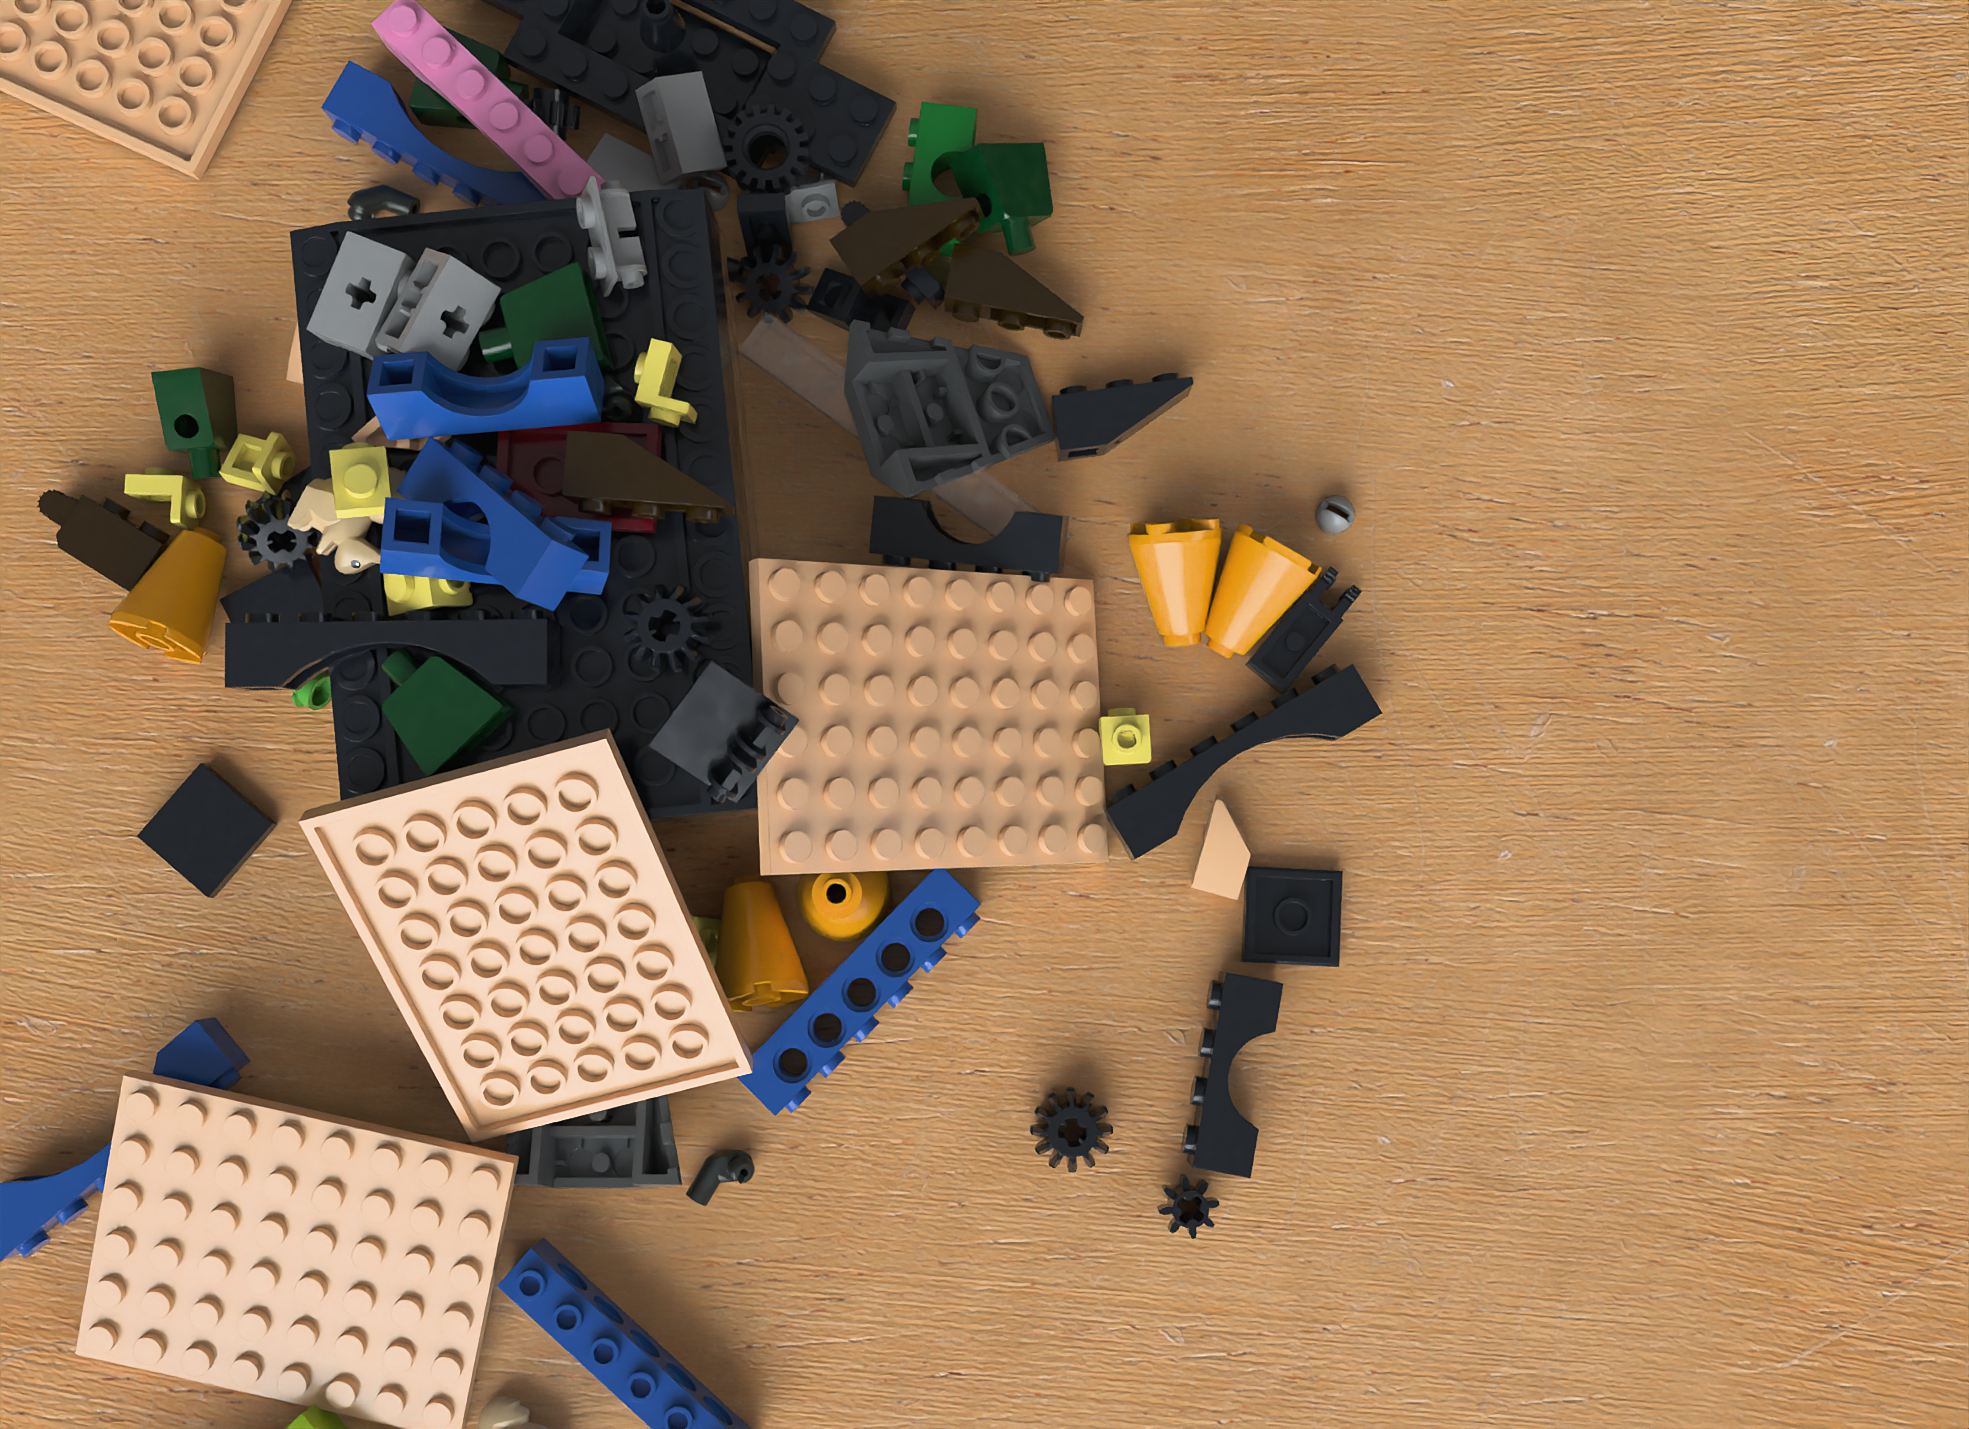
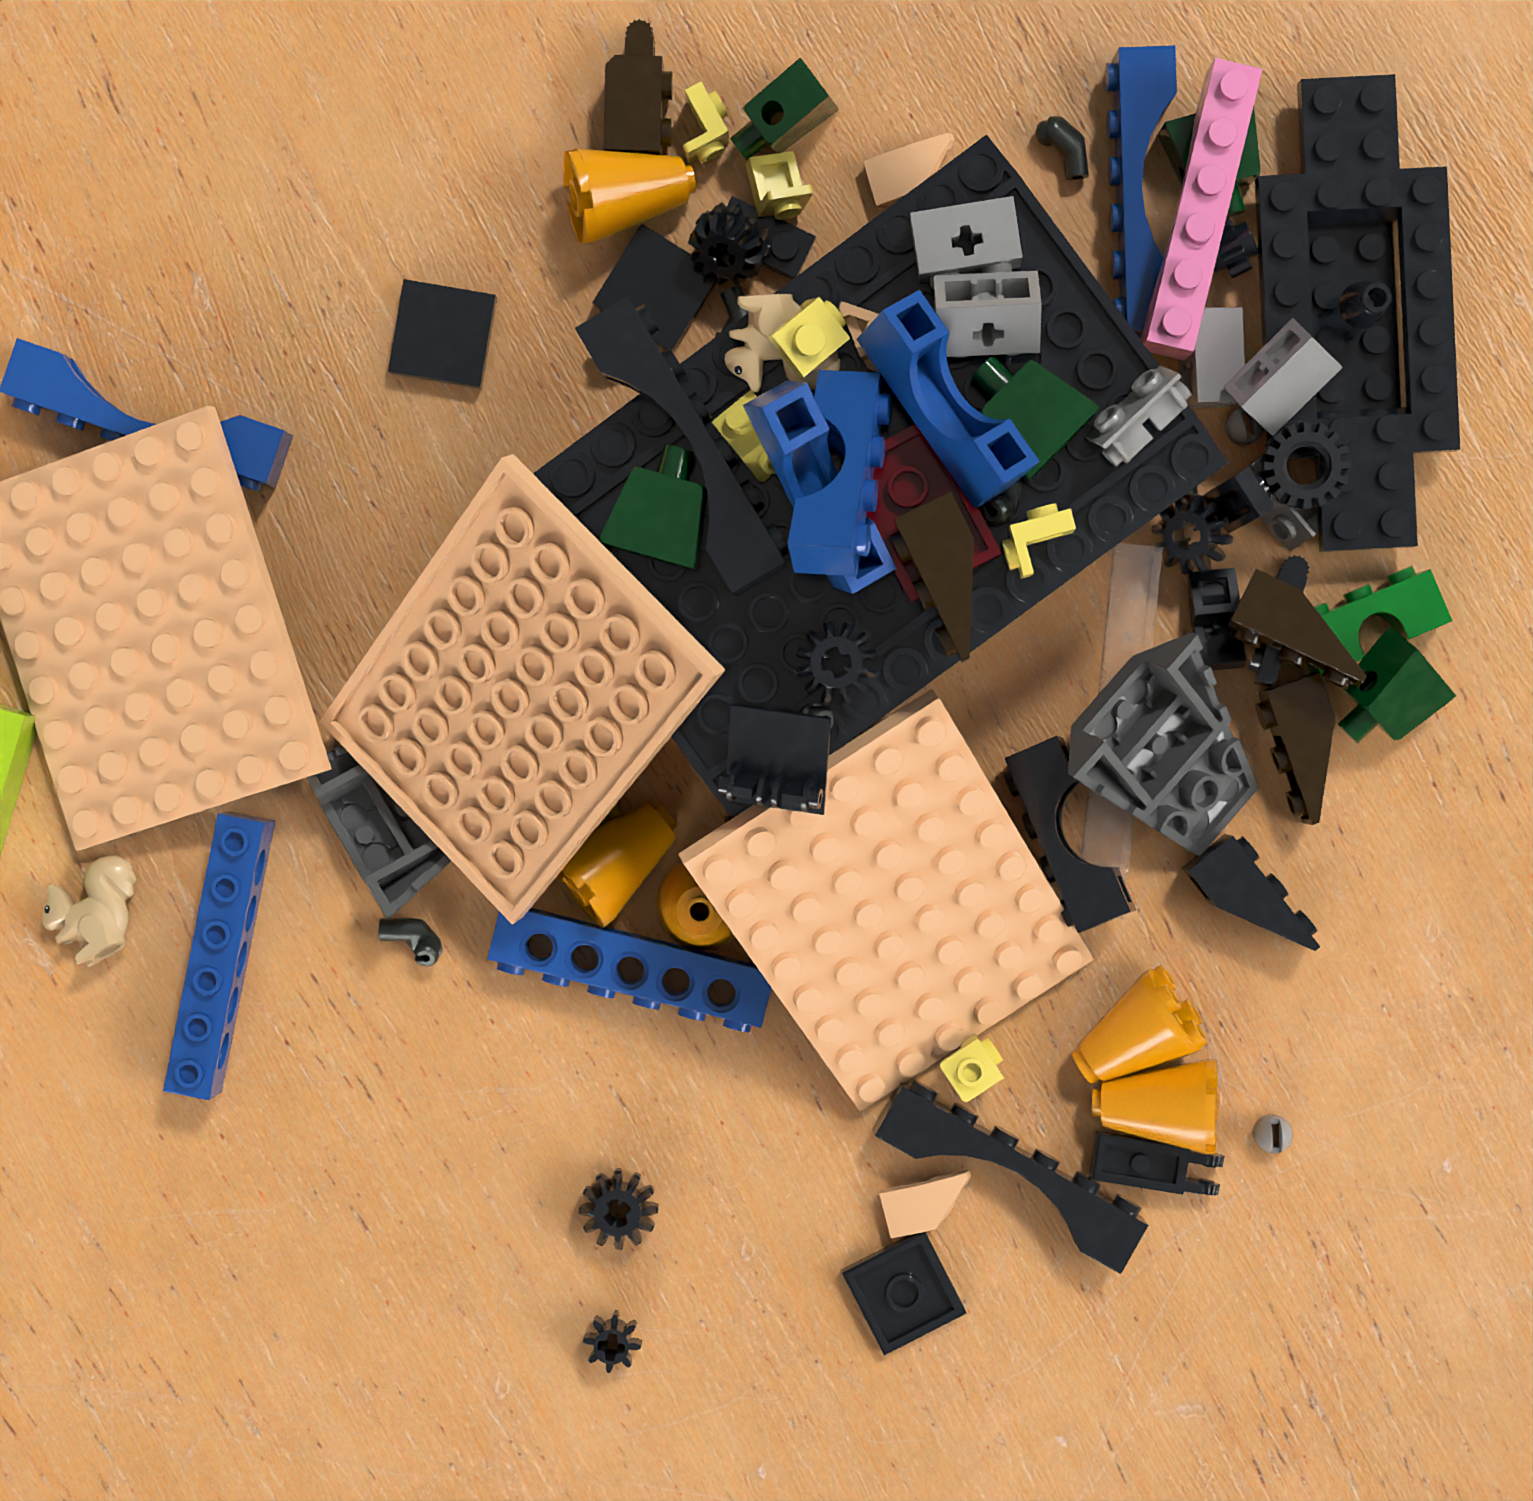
camera: 65 degrees right, 5 degrees up
black arch [1181,971,1283,1178] -> none

